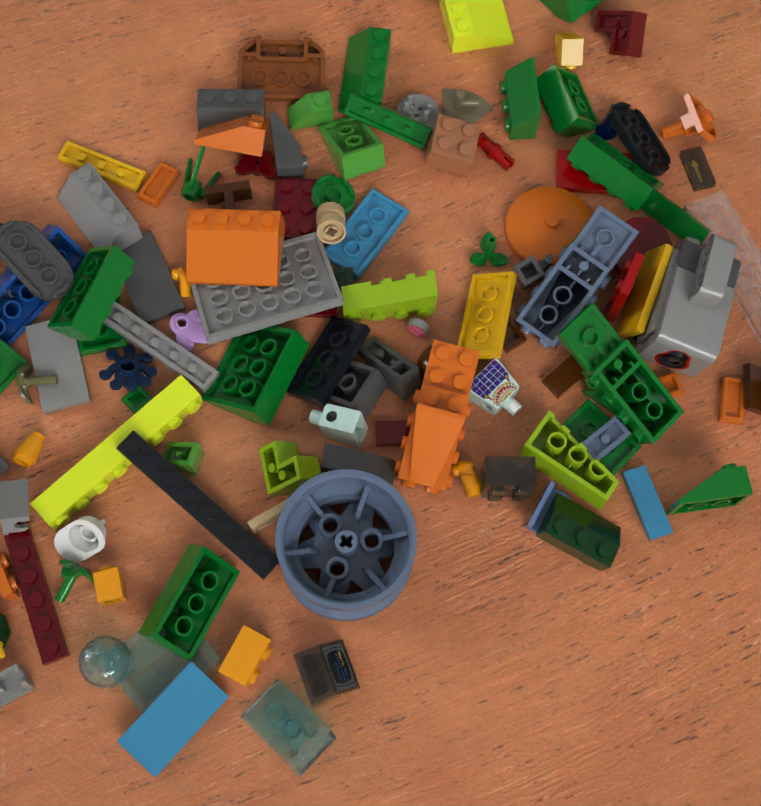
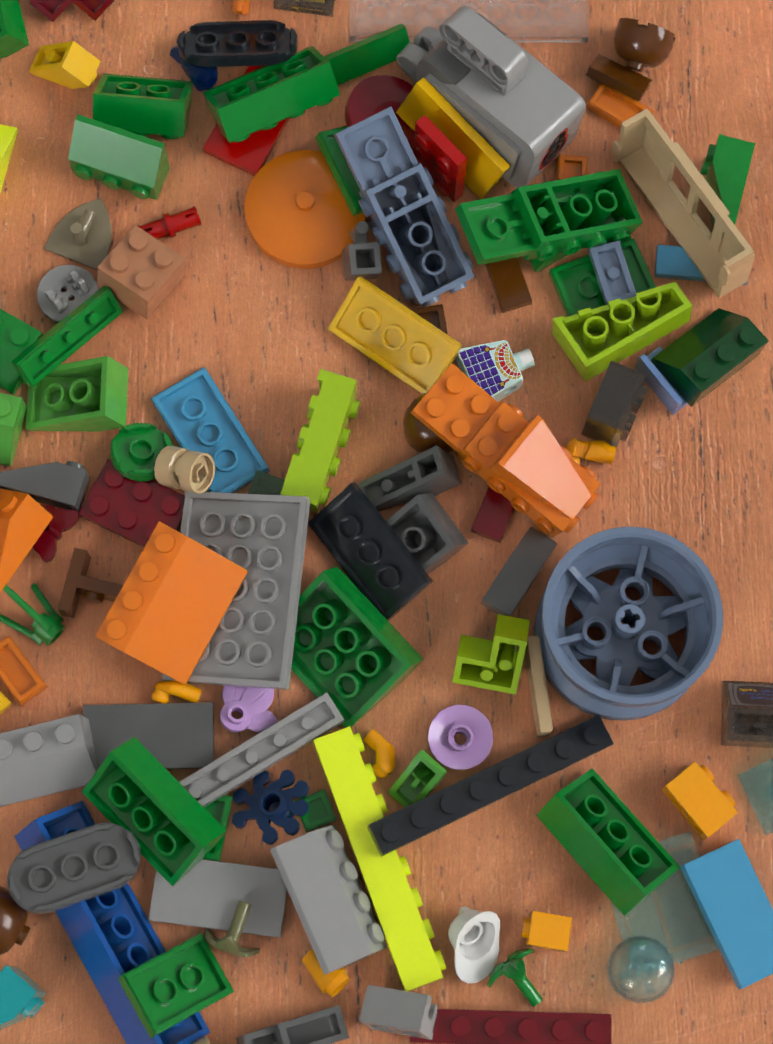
camera: 65 degrees left, 5 degrees up
light aqua torso [309,404,368,449] -> none
tile [406,318,430,339] -> none
green plant [469,231,509,267] -> none
none -> light grey slope [270,825,387,975]
none -> light orange arm [363,729,396,778]
none -> lavender dish [428,705,493,770]
none -> tan piece [611,109,755,298]

